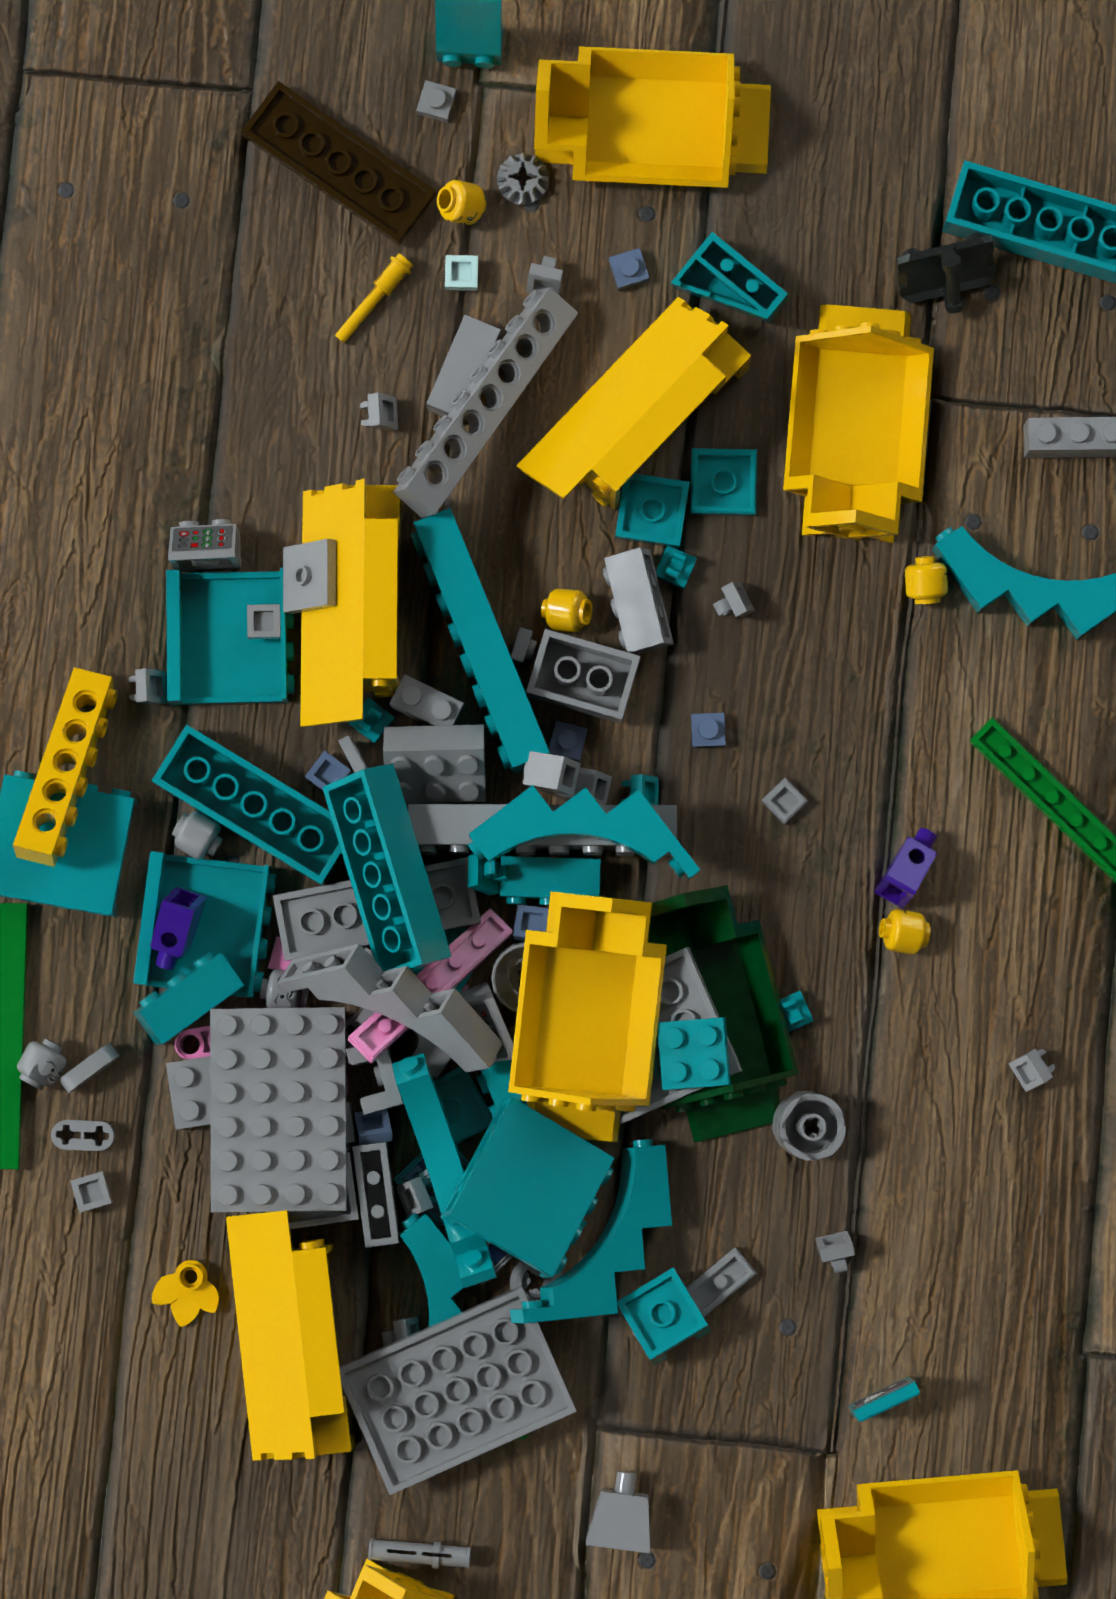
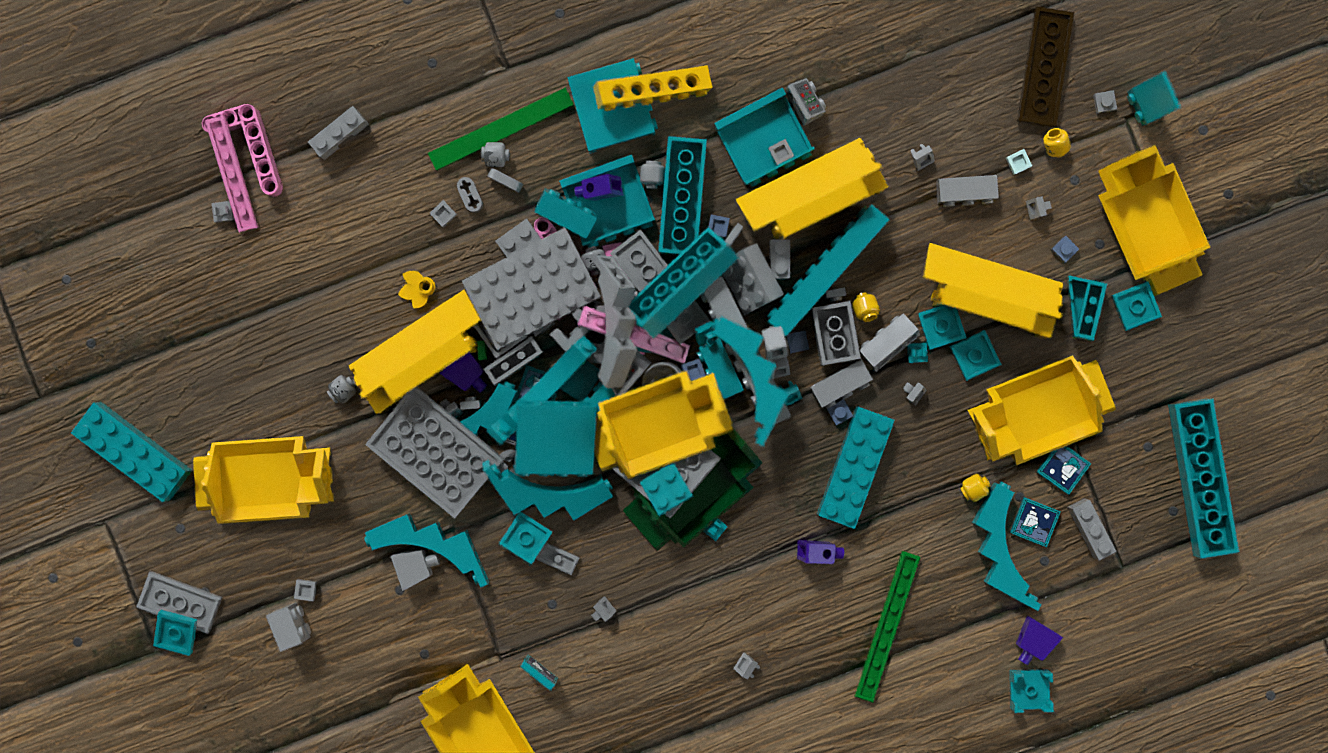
camera: 60 degrees right, 5 degrees up
light grey tile [129,668,167,705] -> none
light grey plate [283,539,336,614] -> none
yellow pin [335,253,413,344] -> none
teal tile [348,697,395,744] -> none
sand blue plate [354,1109,392,1145] -> none
light grey pin [368,1538,471,1569] -> none
light grey brick [393,287,578,518] -> none
light grey tile [396,1176,437,1217] -> none
light grey gear [497,152,549,205] -> none
light grey tile [761,778,808,825] -> none
light grey brick [772,1091,846,1161] -> none
yellow head [879,909,931,955] -> none
pearl dark grey shield [896,233,995,314] -> none
none -> light grey head [327,375,356,403]
none -> teal arch [364,513,490,588]
none -> dark purple torso [440,352,488,393]
none -> light grey plate [460,397,482,410]
none -> green tile [477,341,488,360]
none -> light grey brick [809,359,873,409]
none -> teal brick [817,406,895,529]
none -> tile [1010,497,1061,547]
none -> tile [1037,446,1091,495]
none -> teal tile [1111,281,1162,331]

